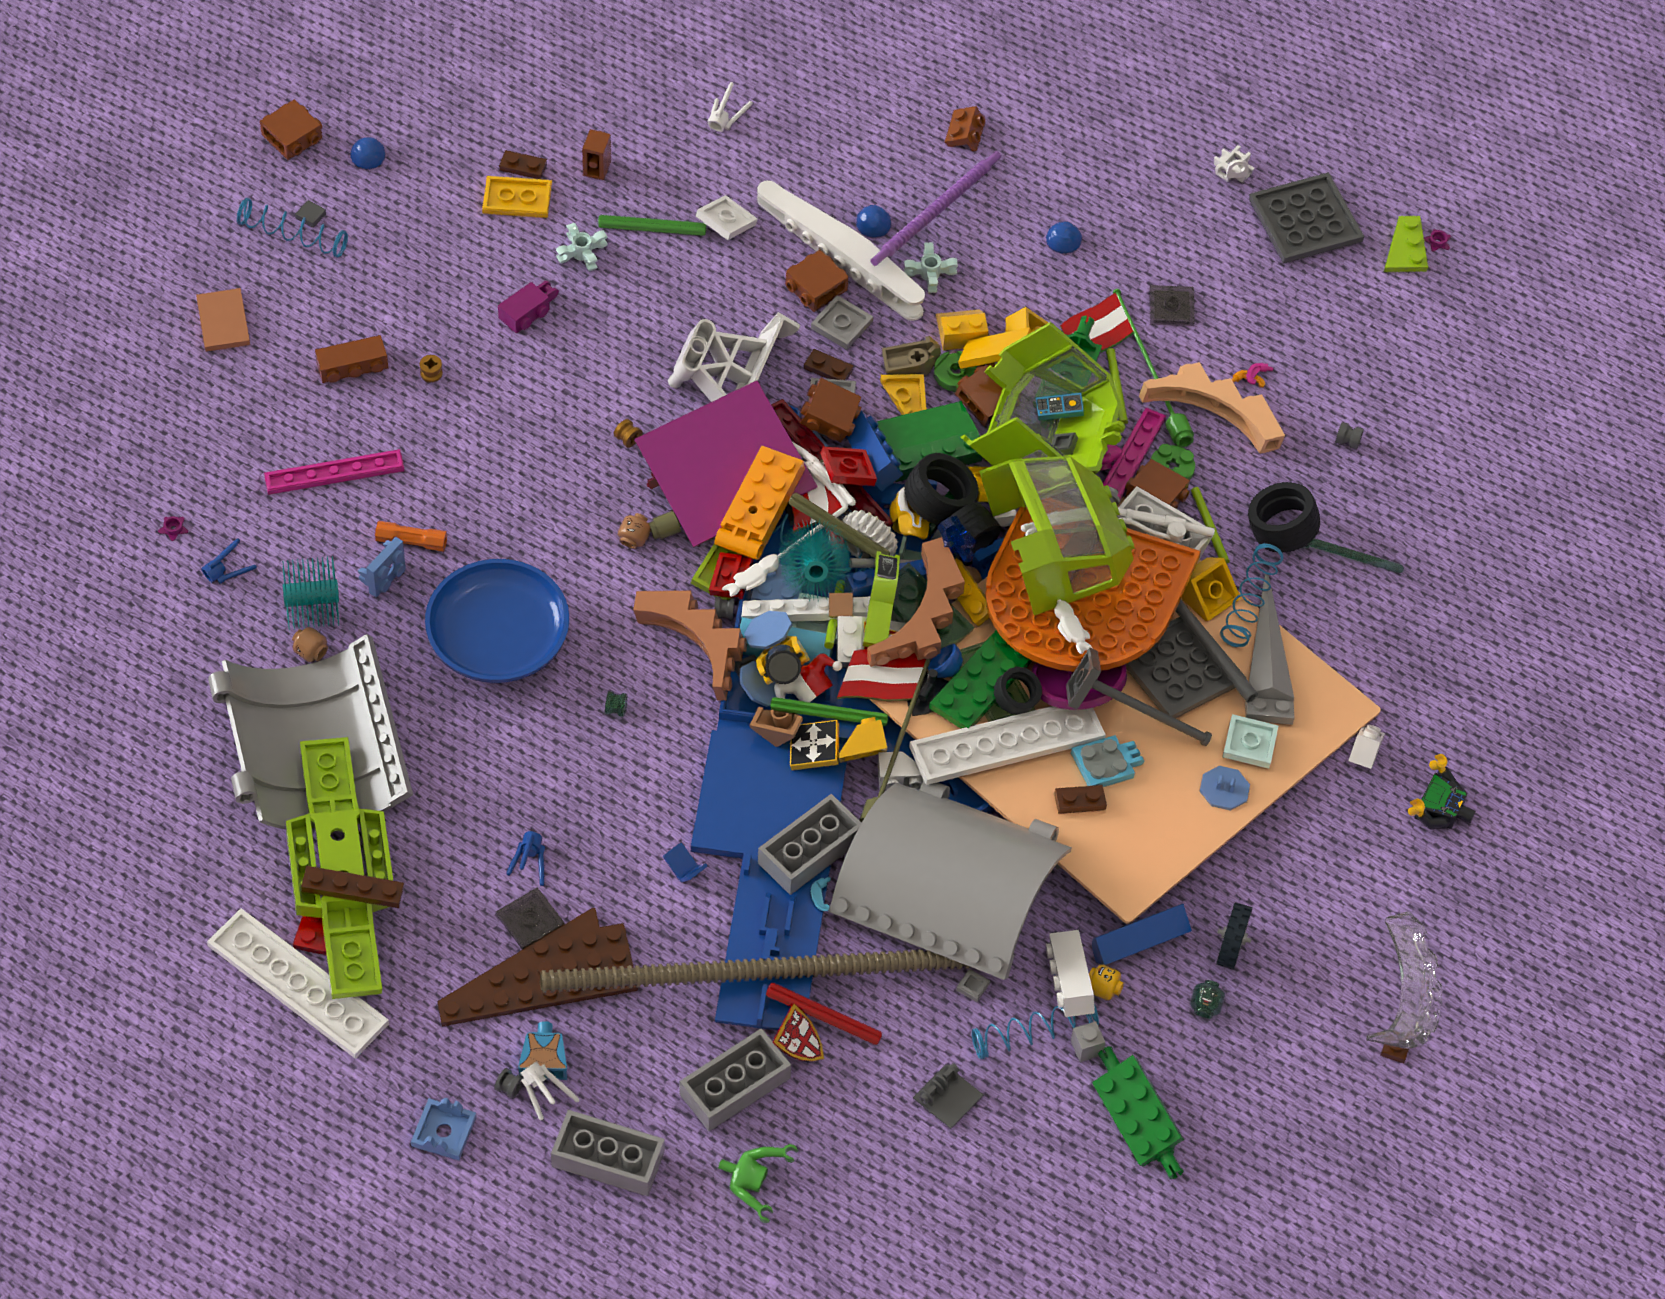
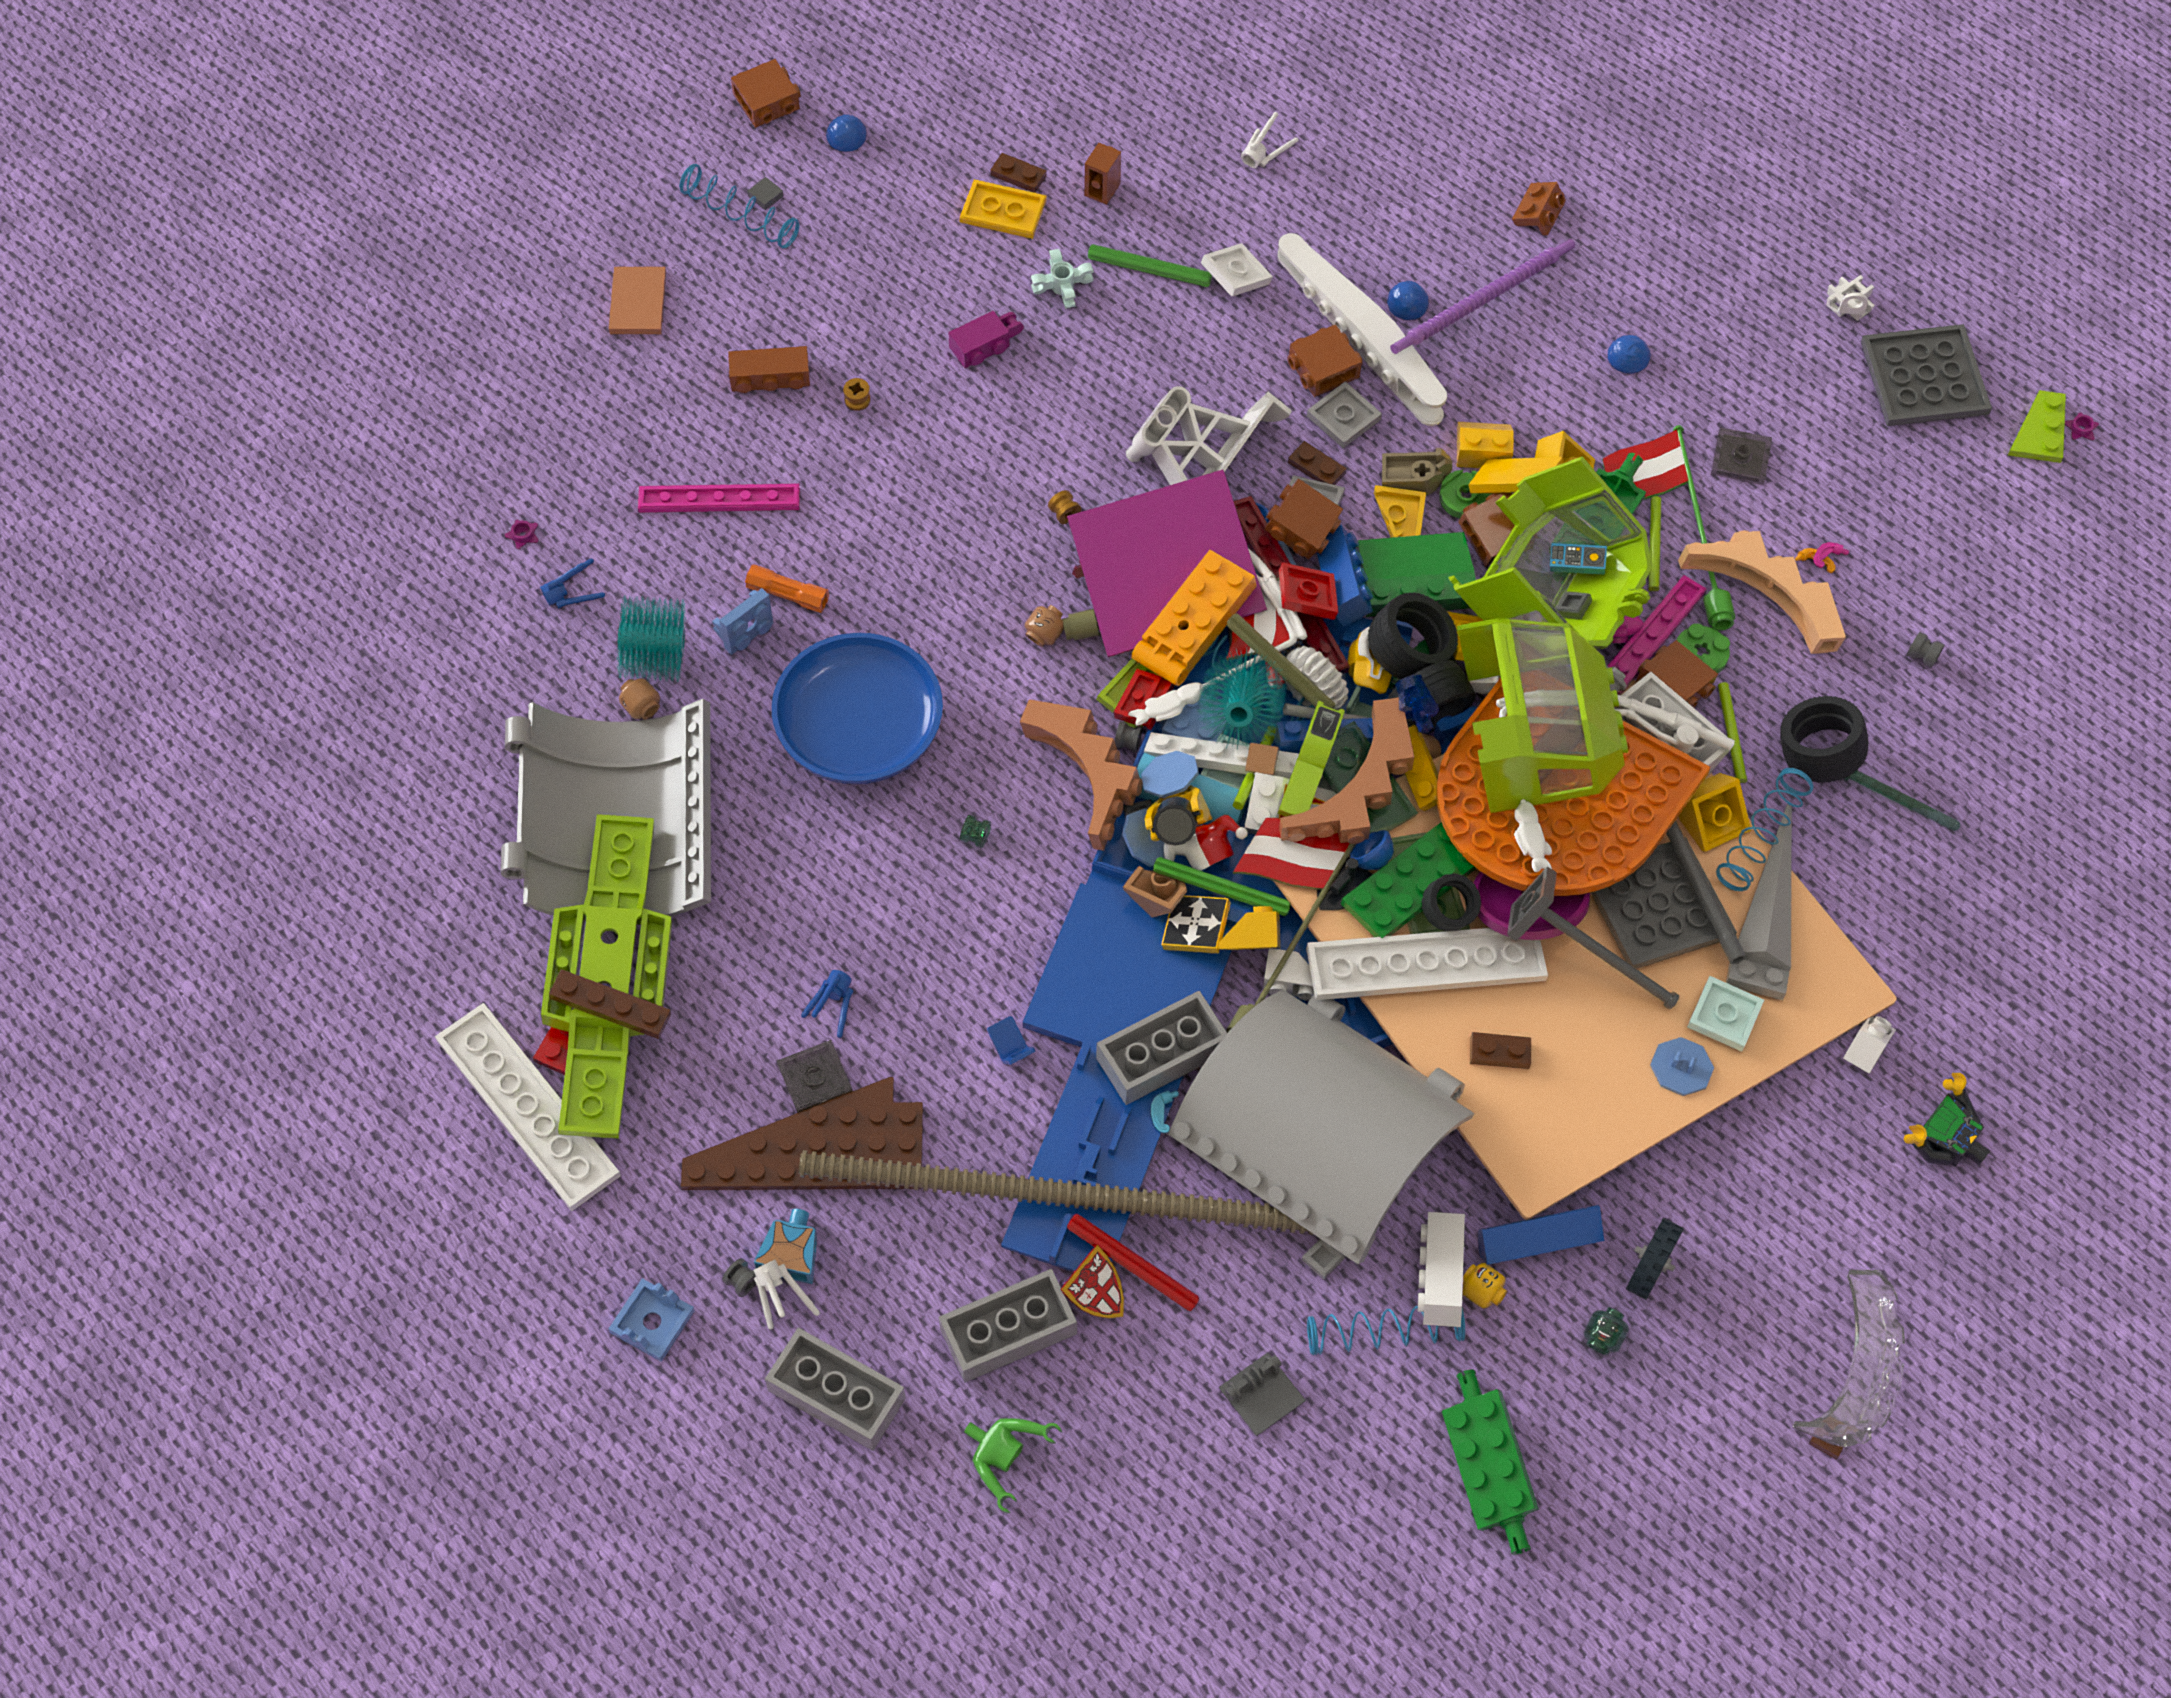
camera: 15 degrees right, 5 degrees up
light aqua pin [904,242,958,293] -> none
piece [1071,735,1145,787] -> none
light grey brick [1071,1021,1105,1062] -> none

